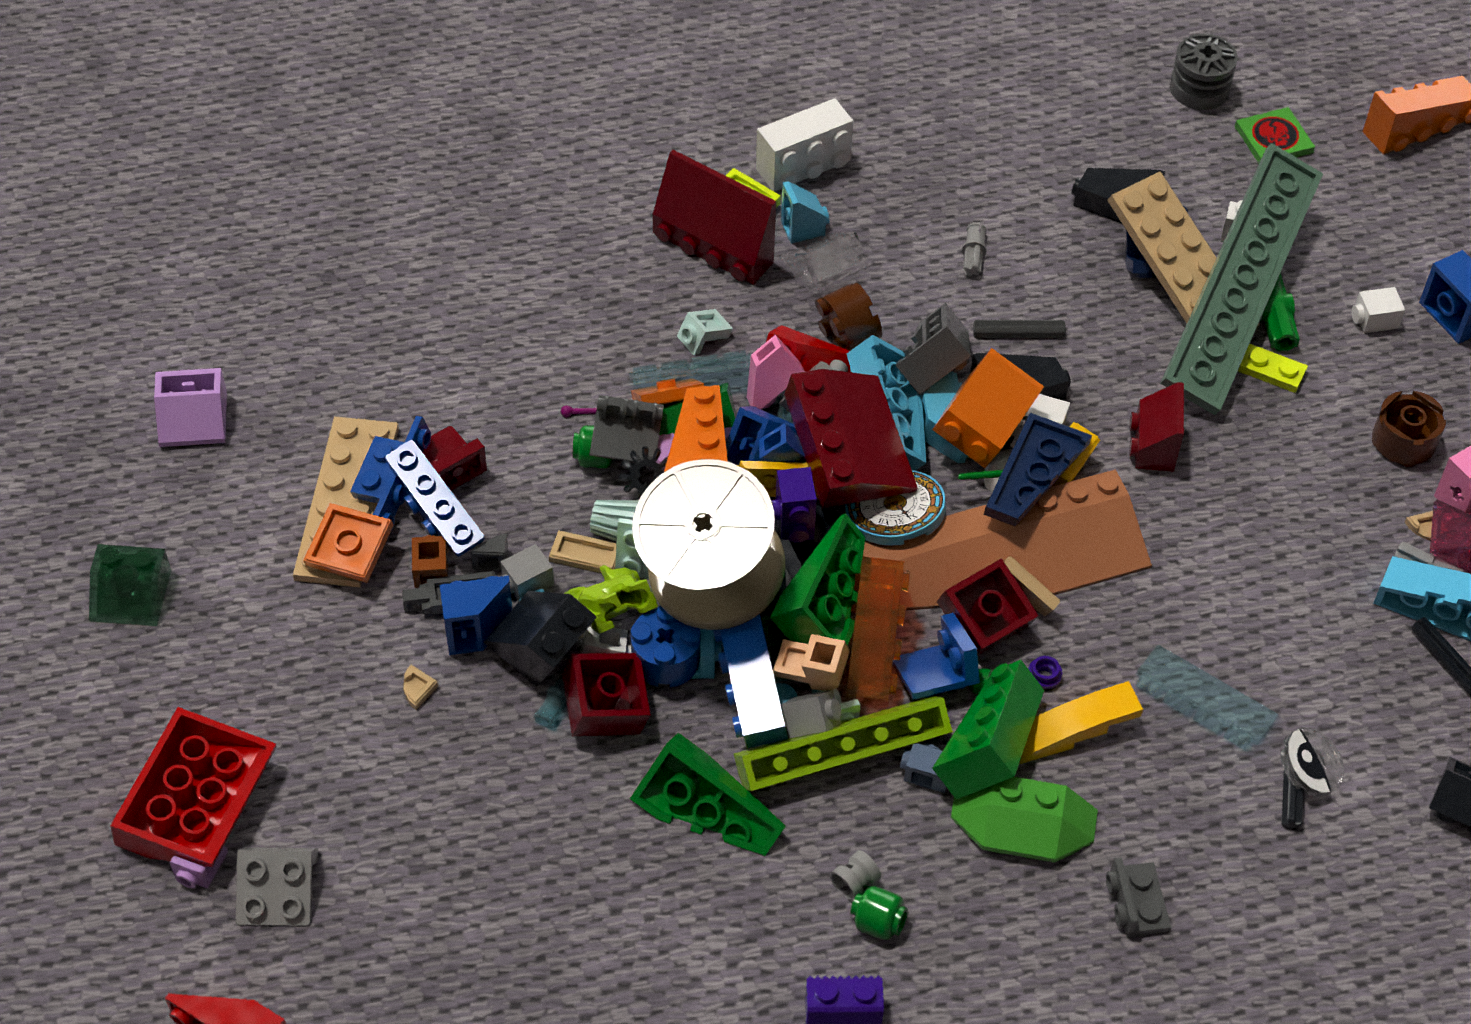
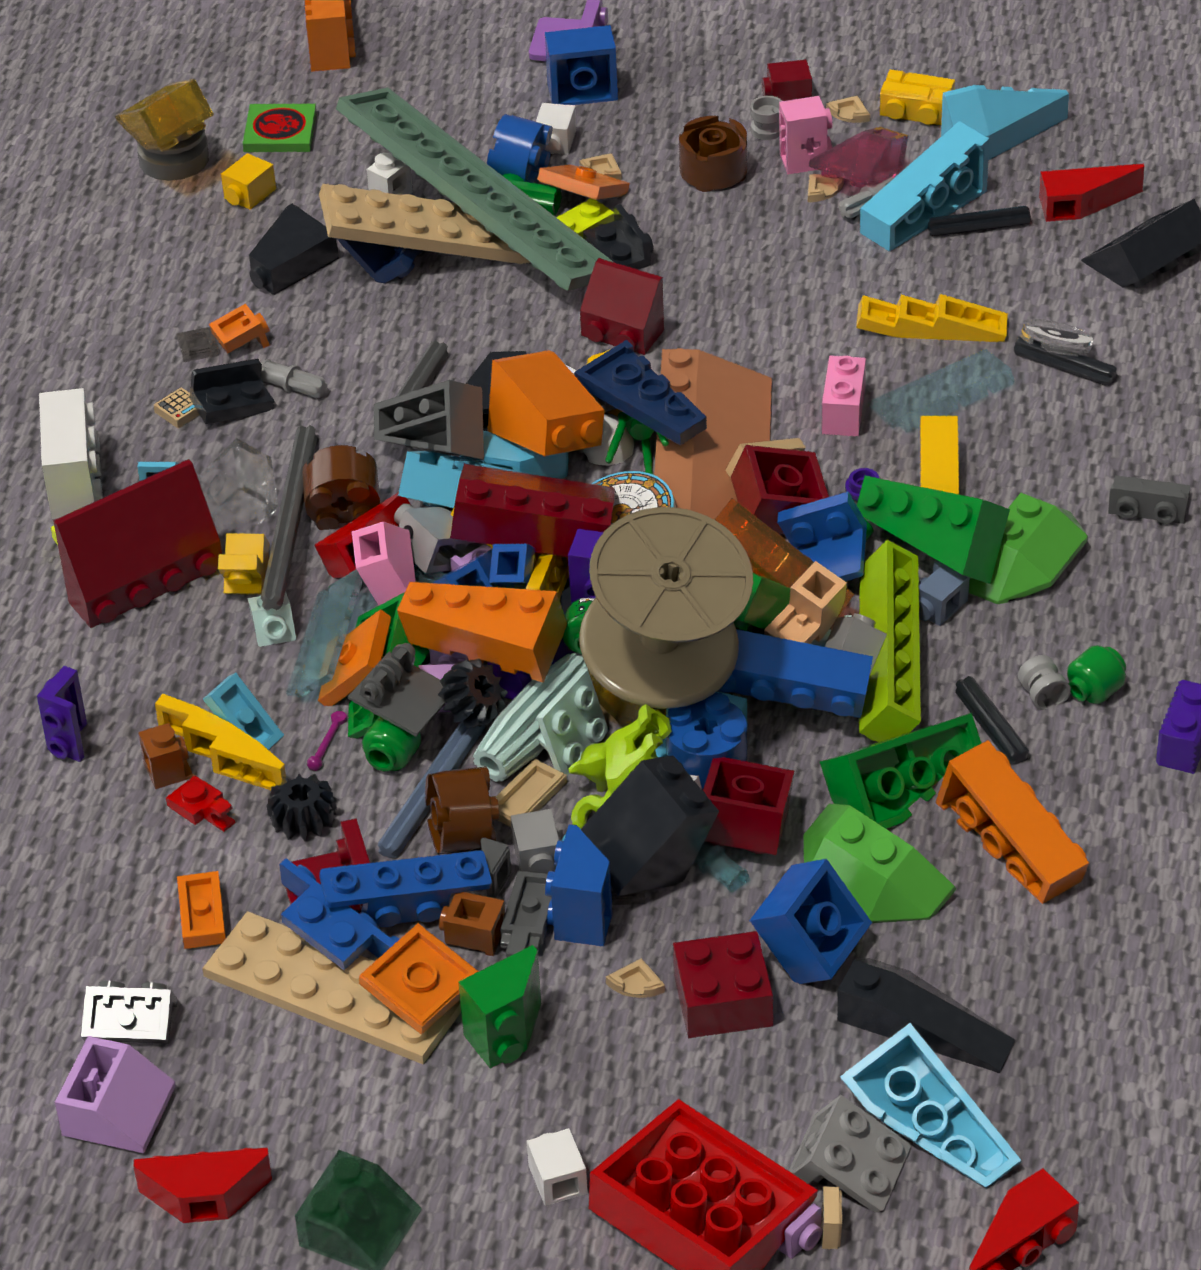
camera: 65 degrees left, 10 degrees down
none -> dark purple bracket [37,666,87,762]
none -> bracket [81,981,177,1044]
none -> clear yellow slope [115,78,214,152]
none -> red slope [133,1147,272,1223]
none -> dark orange brick [138,723,193,789]
none -> tan tile [154,387,199,429]
none -> yellow slope [155,693,286,790]
none -> red plate [166,775,236,832]
none -> clear smoke tile [176,327,219,362]
none -> orange plate [177,871,226,949]
none -> black bracket [190,359,274,424]
none -> medium azure slope [203,673,284,750]
none -> orange bracket [209,303,270,353]
none -> yellow brick [218,533,270,594]
none -> yellow brick [221,153,276,210]
none -> dark grey axle [261,425,317,611]
none -> black gear [267,773,337,841]
none -> sand blue axle [378,721,485,859]
none -> reddish brown brick [425,766,500,854]
none -> green slope [458,945,542,1069]
none -> blue brick [487,114,553,184]
none -> white brick [527,1128,588,1206]
none -> orange plate [537,164,630,200]
none -> tan tile [579,154,622,180]
none -> black bracket [583,204,654,270]
none -> dark red brick [673,931,773,1039]
none -> blue brick [749,859,872,984]
none -> bright green wedge [803,803,956,923]
none -> tan tile [821,1186,842,1249]
none -> bright pink brick [822,356,866,436]
none -> black wedge [837,958,1015,1073]
none -> medium azure wedge [840,1023,1022,1188]
none -> yellow slope [856,294,1008,342]
none -> orange wedge [935,740,1090,904]
none -> black axle [955,676,1029,765]

